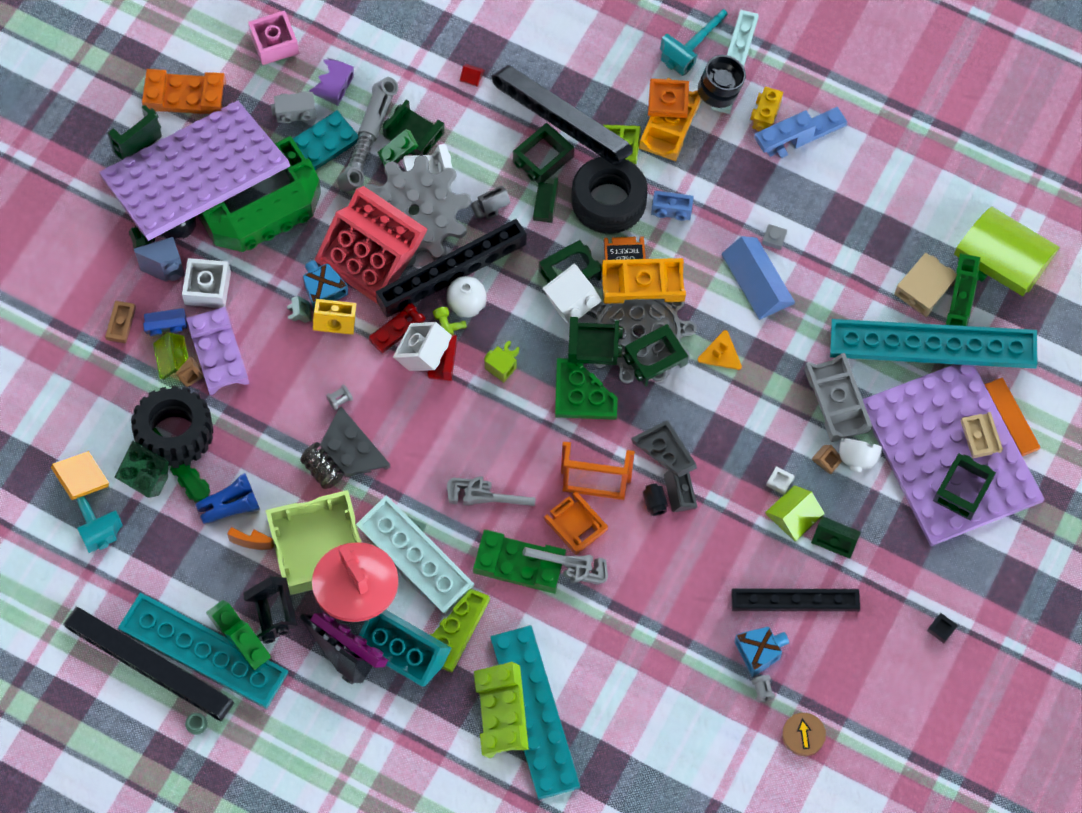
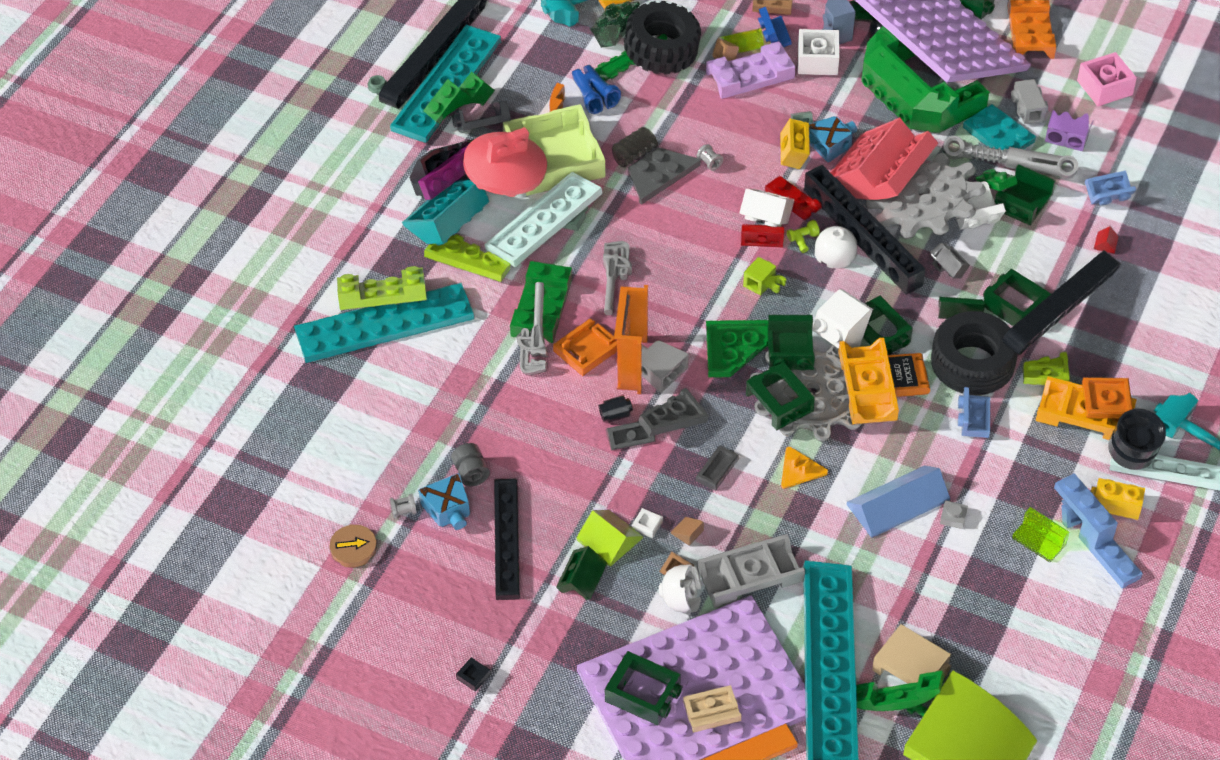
camera: 90 degrees right, 15 degrees down
none -> dark grey wheel [451,443,490,487]
none -> light grey torso [642,341,689,393]
none -> medium nougat slope [671,517,704,546]
none -> flat silver tile [696,445,739,491]
none -> clear neon green panel [1012,507,1070,562]
none -> medium blue bracket [1084,170,1136,206]

